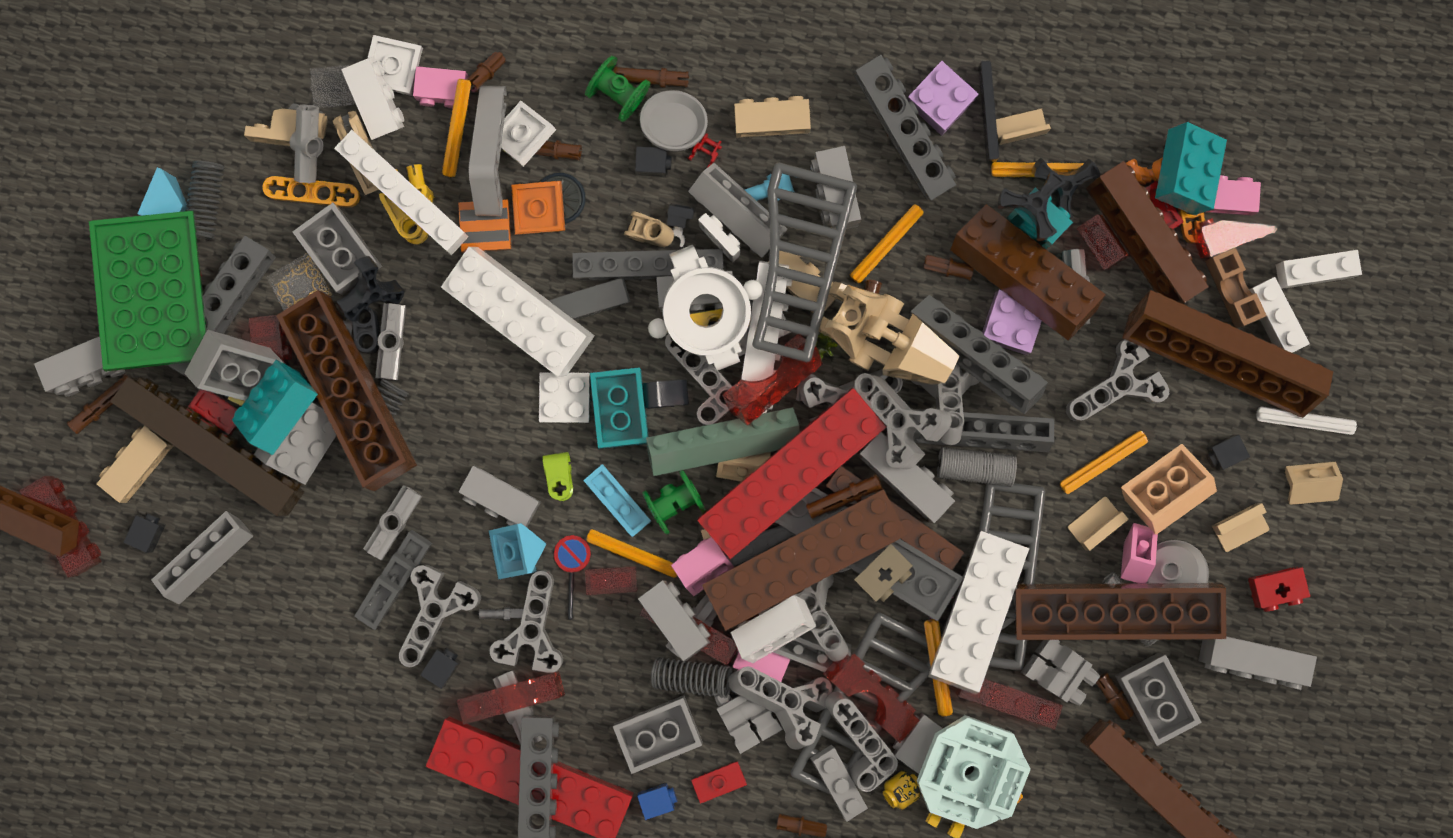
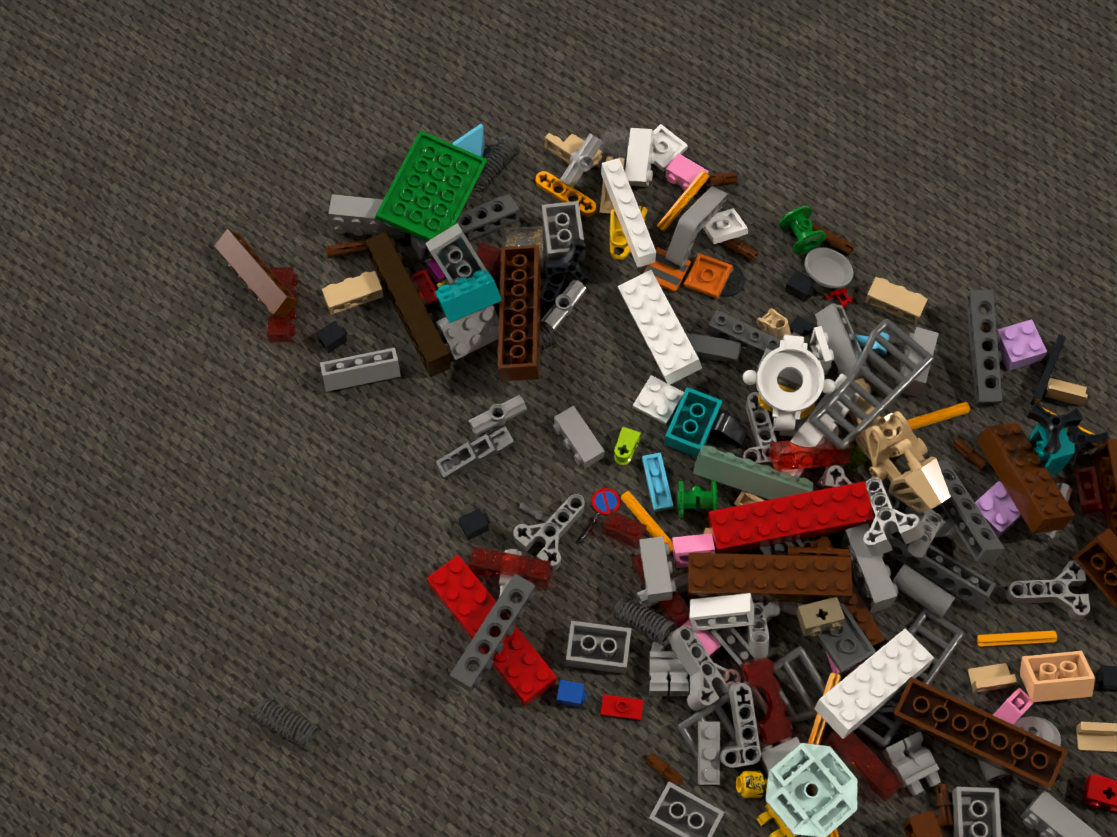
camera: 25 degrees right, 20 degrees down
light grey beam [399,565,481,667] -> none
medium azure slope [489,523,546,579] -> none

